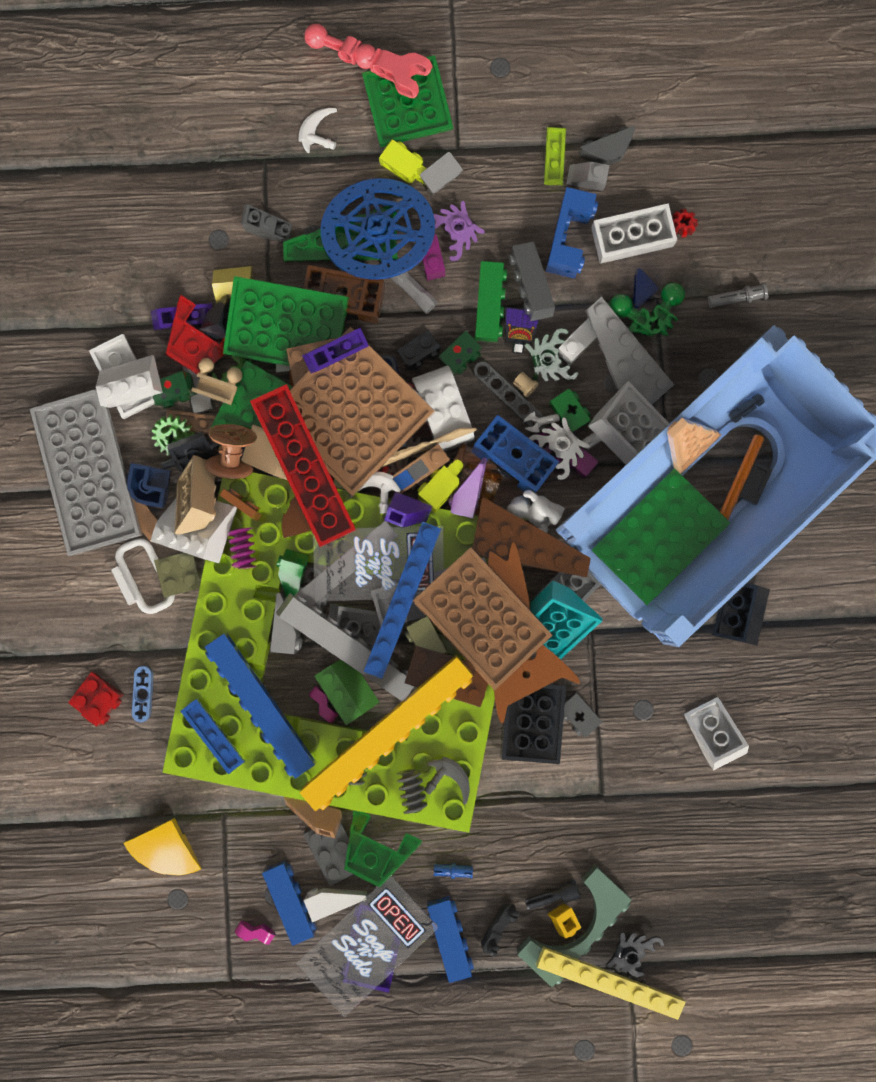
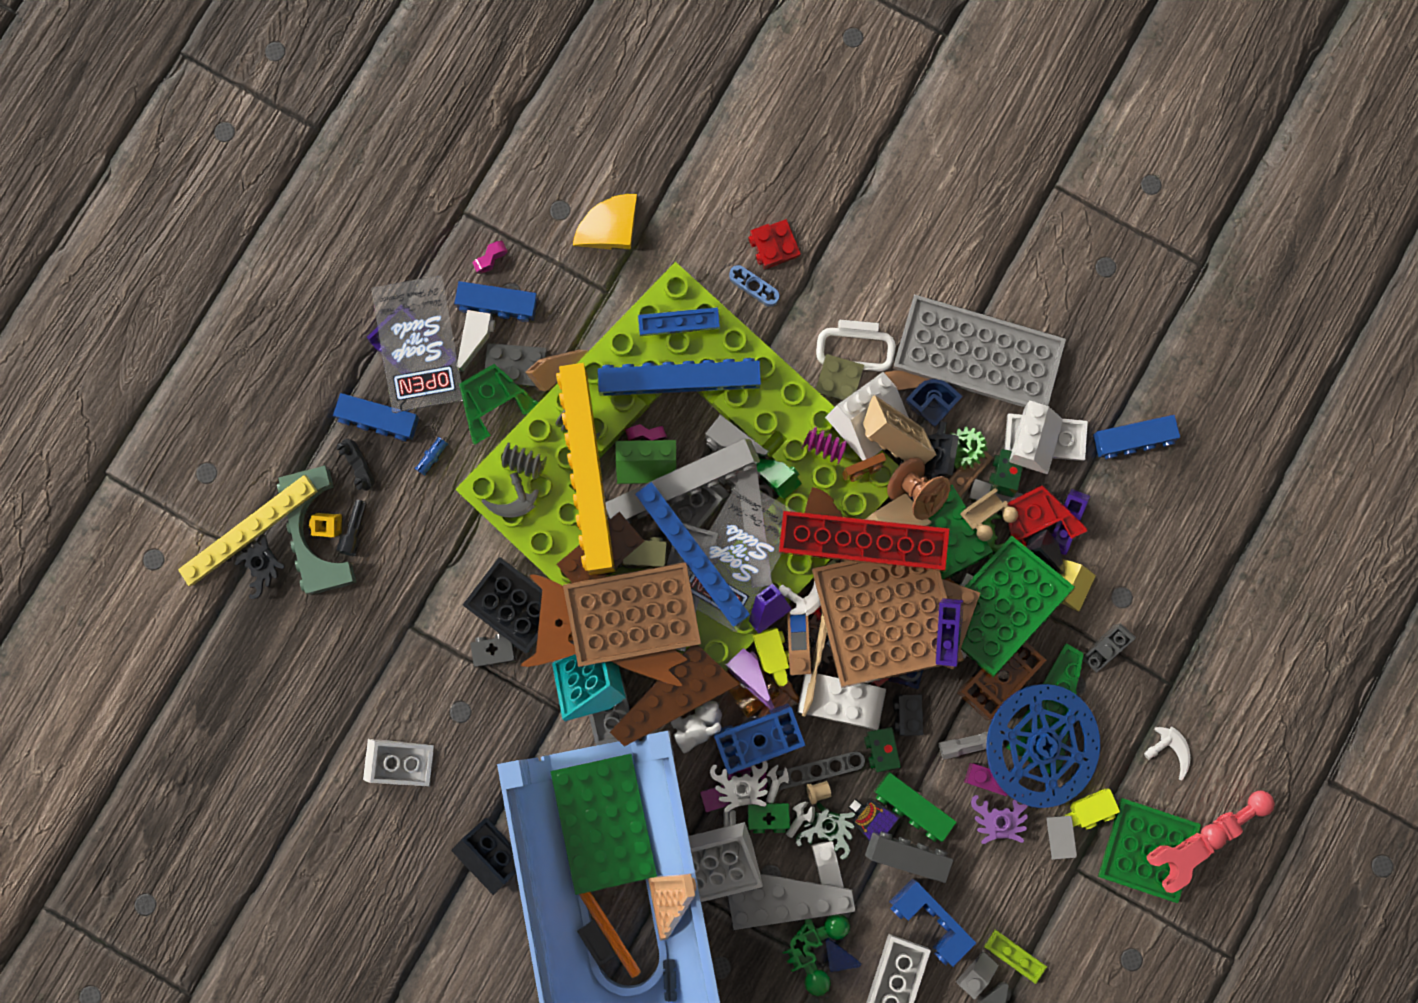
camera: 120 degrees right, 5 degrees down
none -> white bar [786,802,815,838]
none -> blue brick [1093,415,1180,459]

